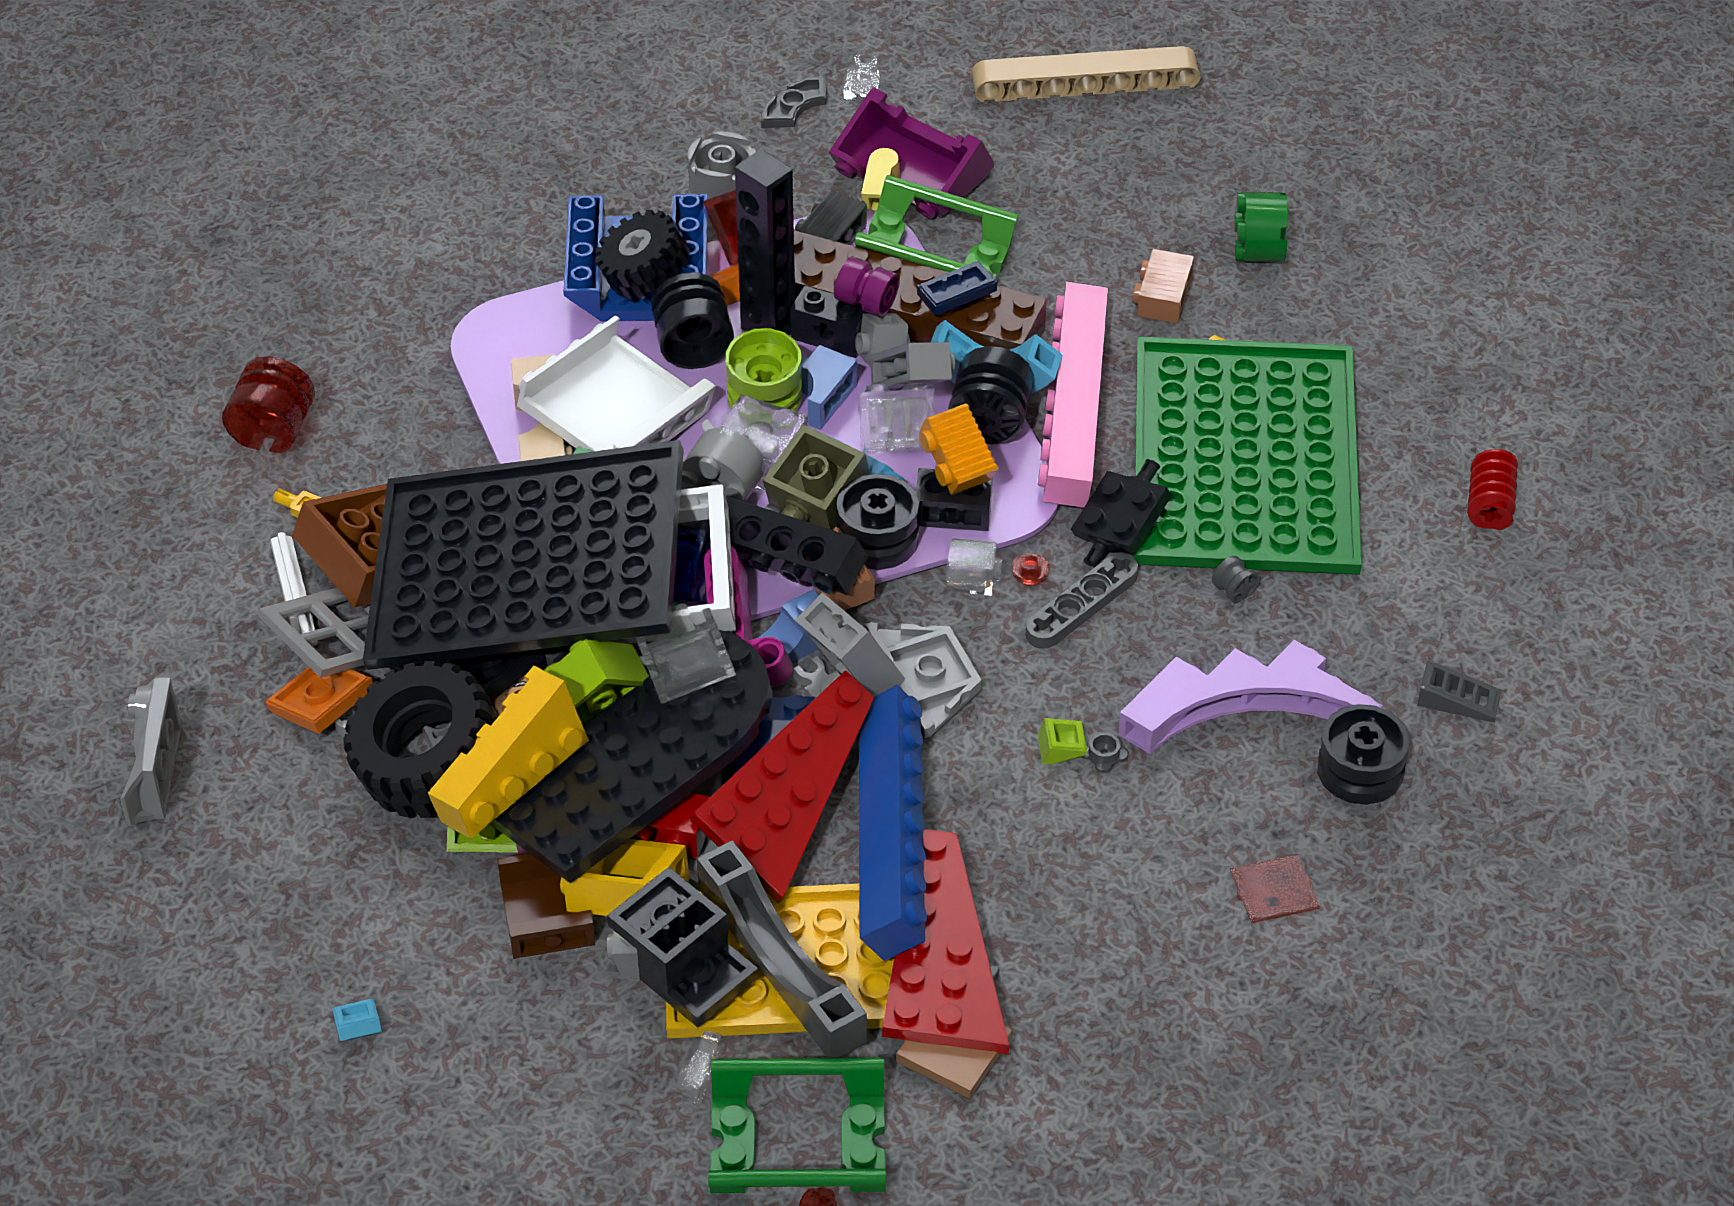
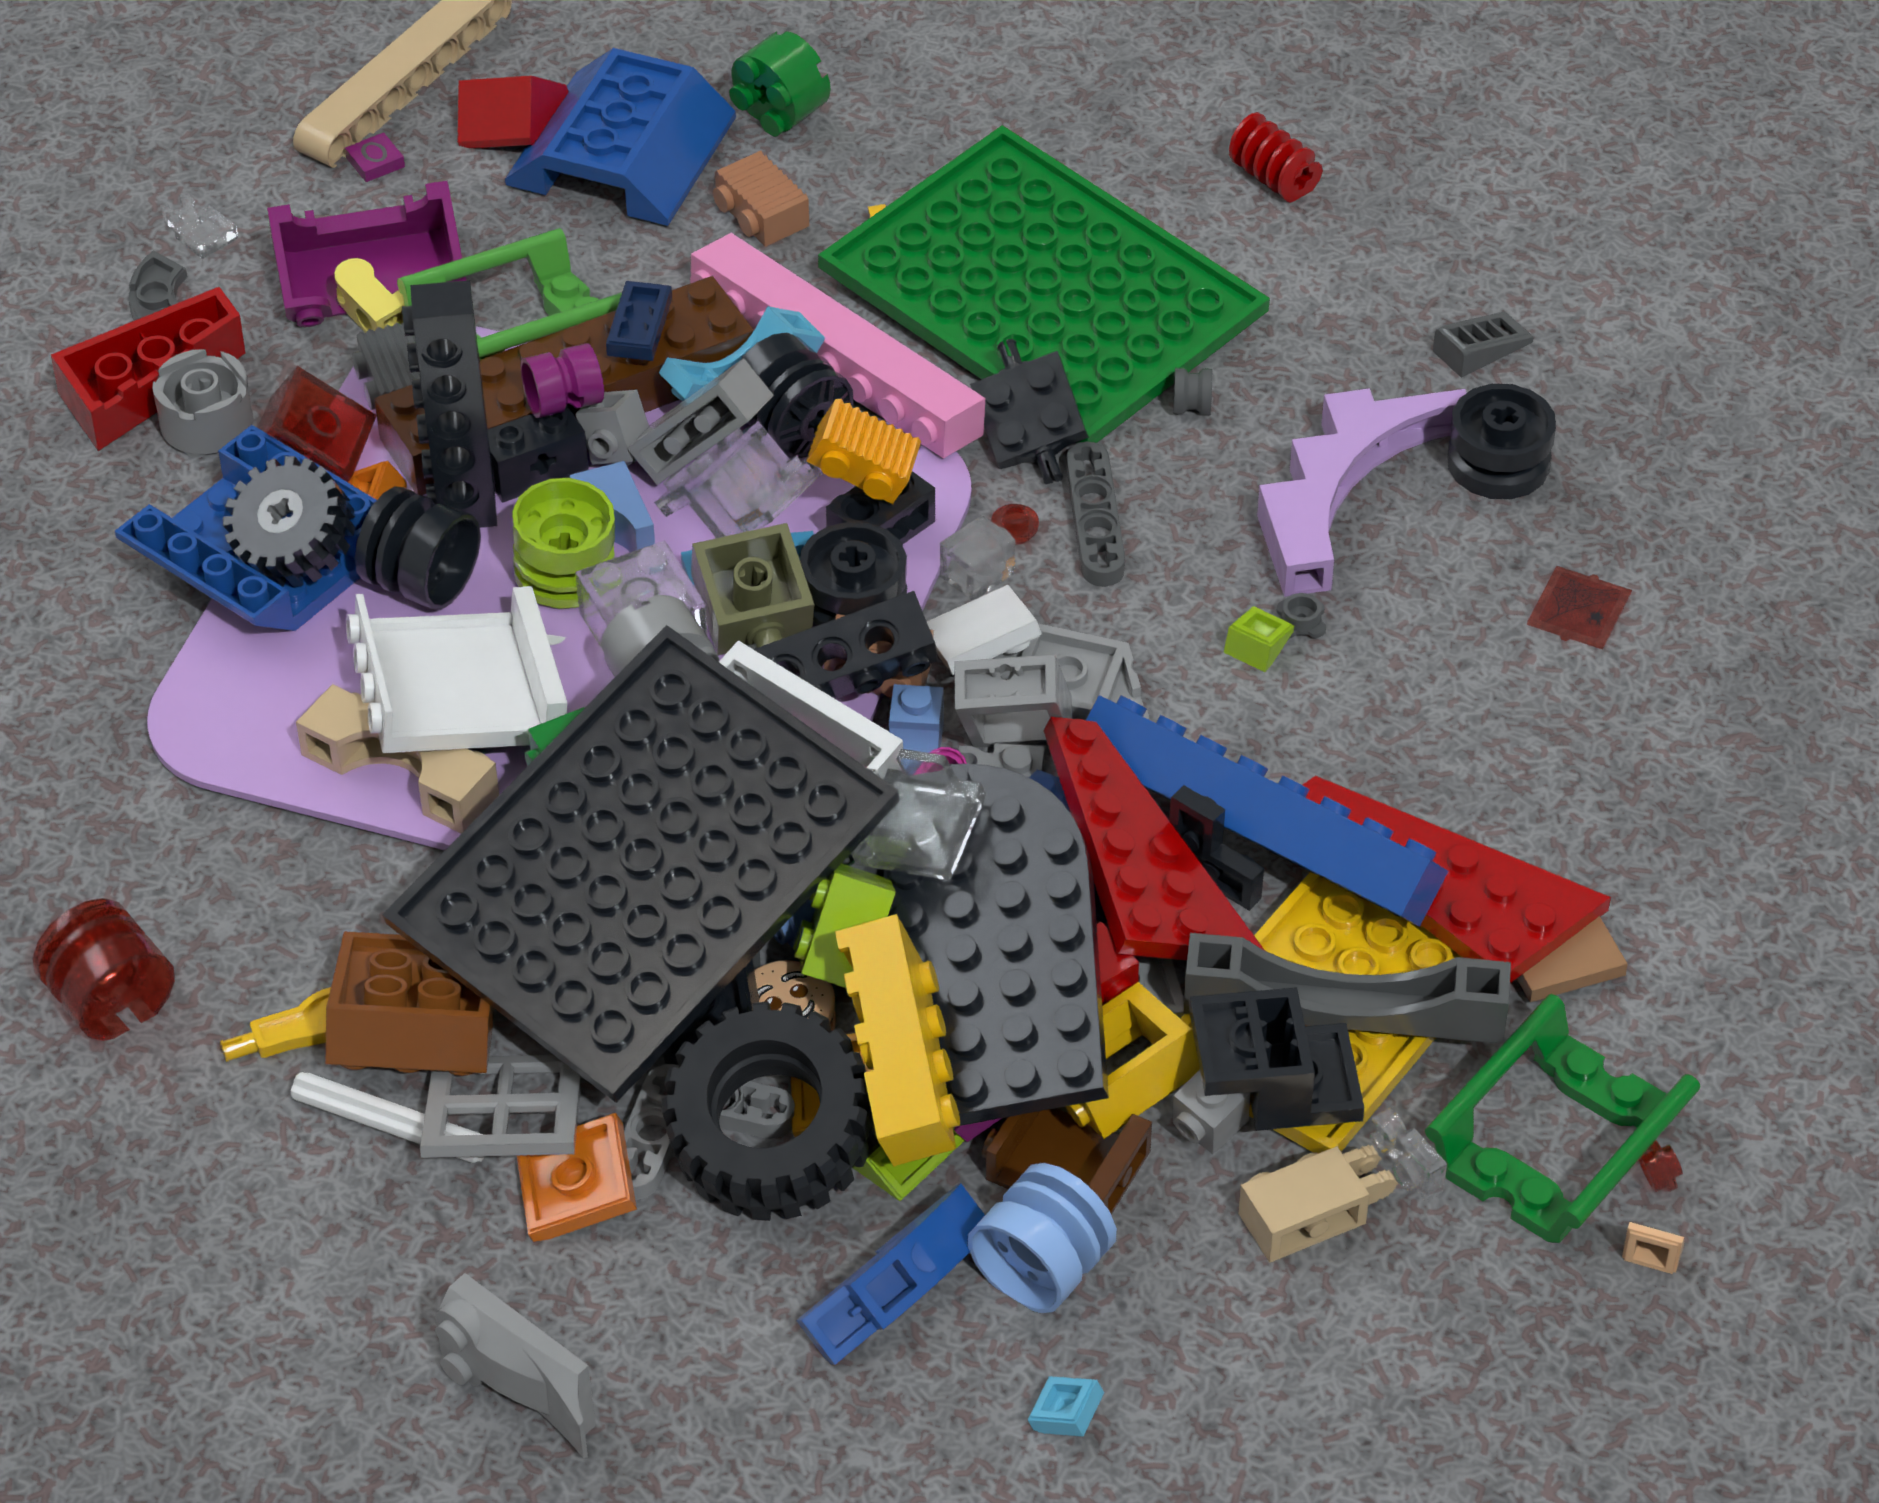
camera: 50 degrees left, 0 degrees up
none -> red wedge [51,287,246,451]
none -> magenta tile [345,132,405,182]
none -> red slope [457,75,569,148]
none -> blue slope [505,48,736,226]
none -> blue slope [796,1183,985,1365]
none -> white tile [927,585,1042,675]
none -> light blue wheel [968,1163,1117,1313]
none -> black plate [1170,785,1264,911]
none -> tan hinge [1239,1145,1398,1263]

